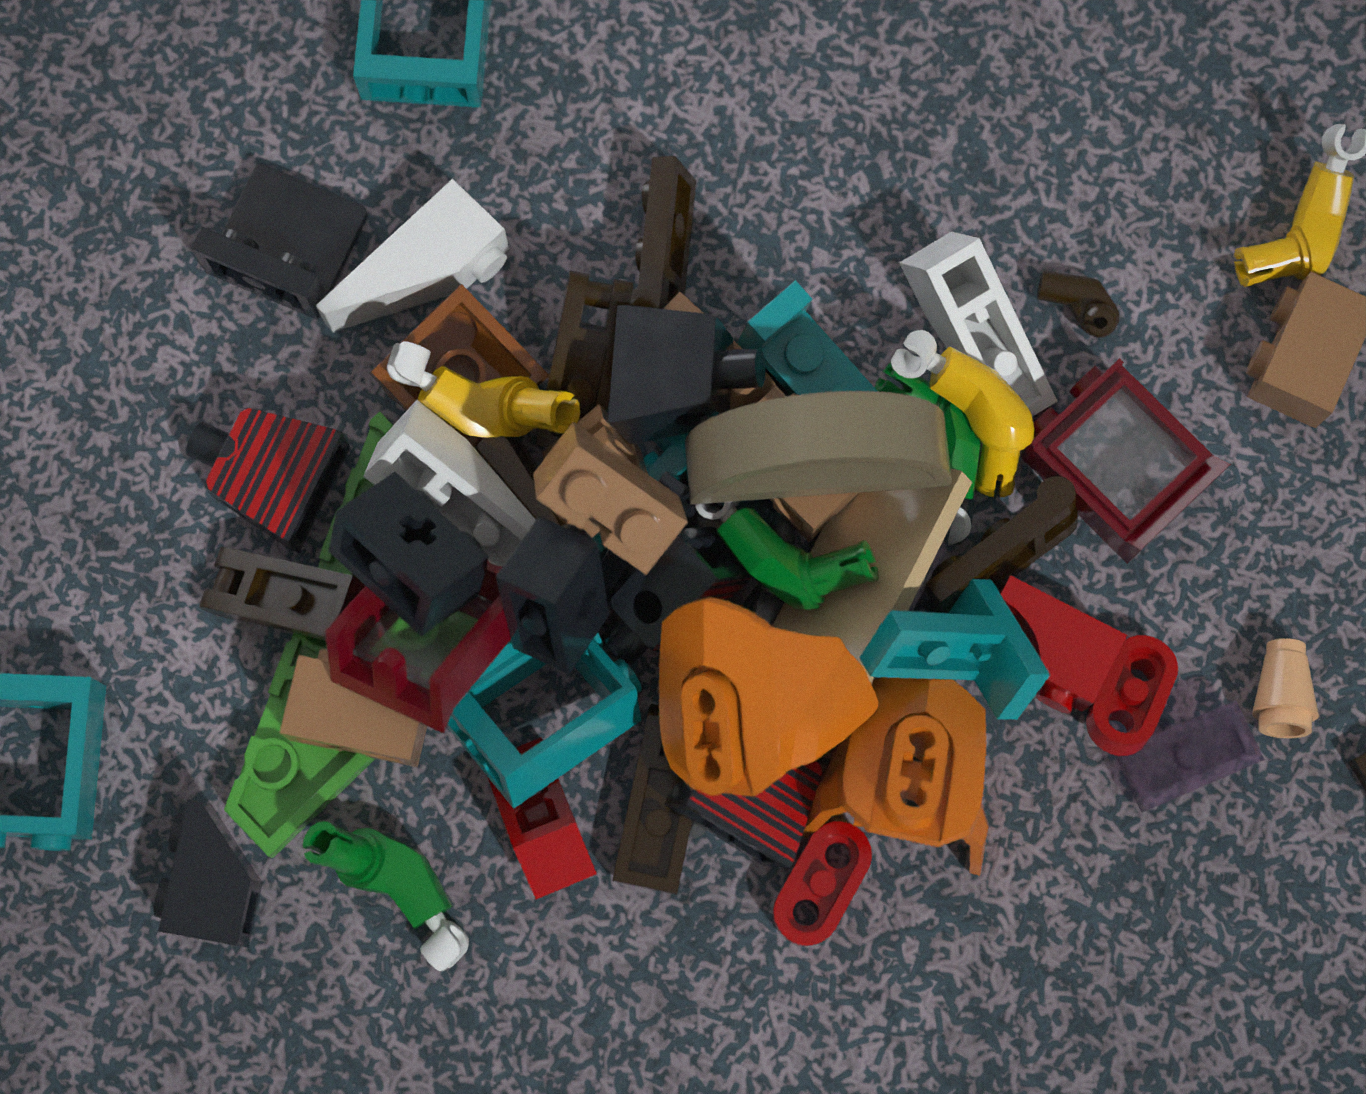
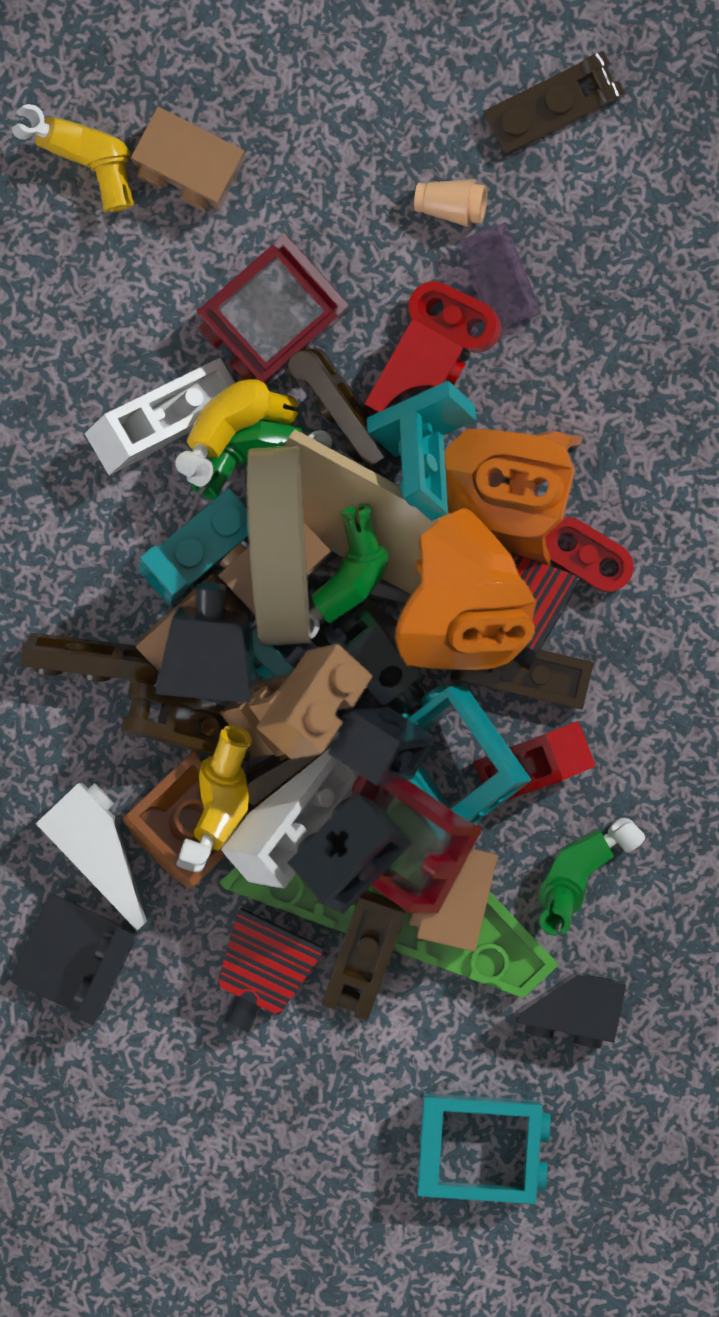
camera: 90 degrees left, 10 degrees up
dark brown arm [1037,270,1119,338] -> none

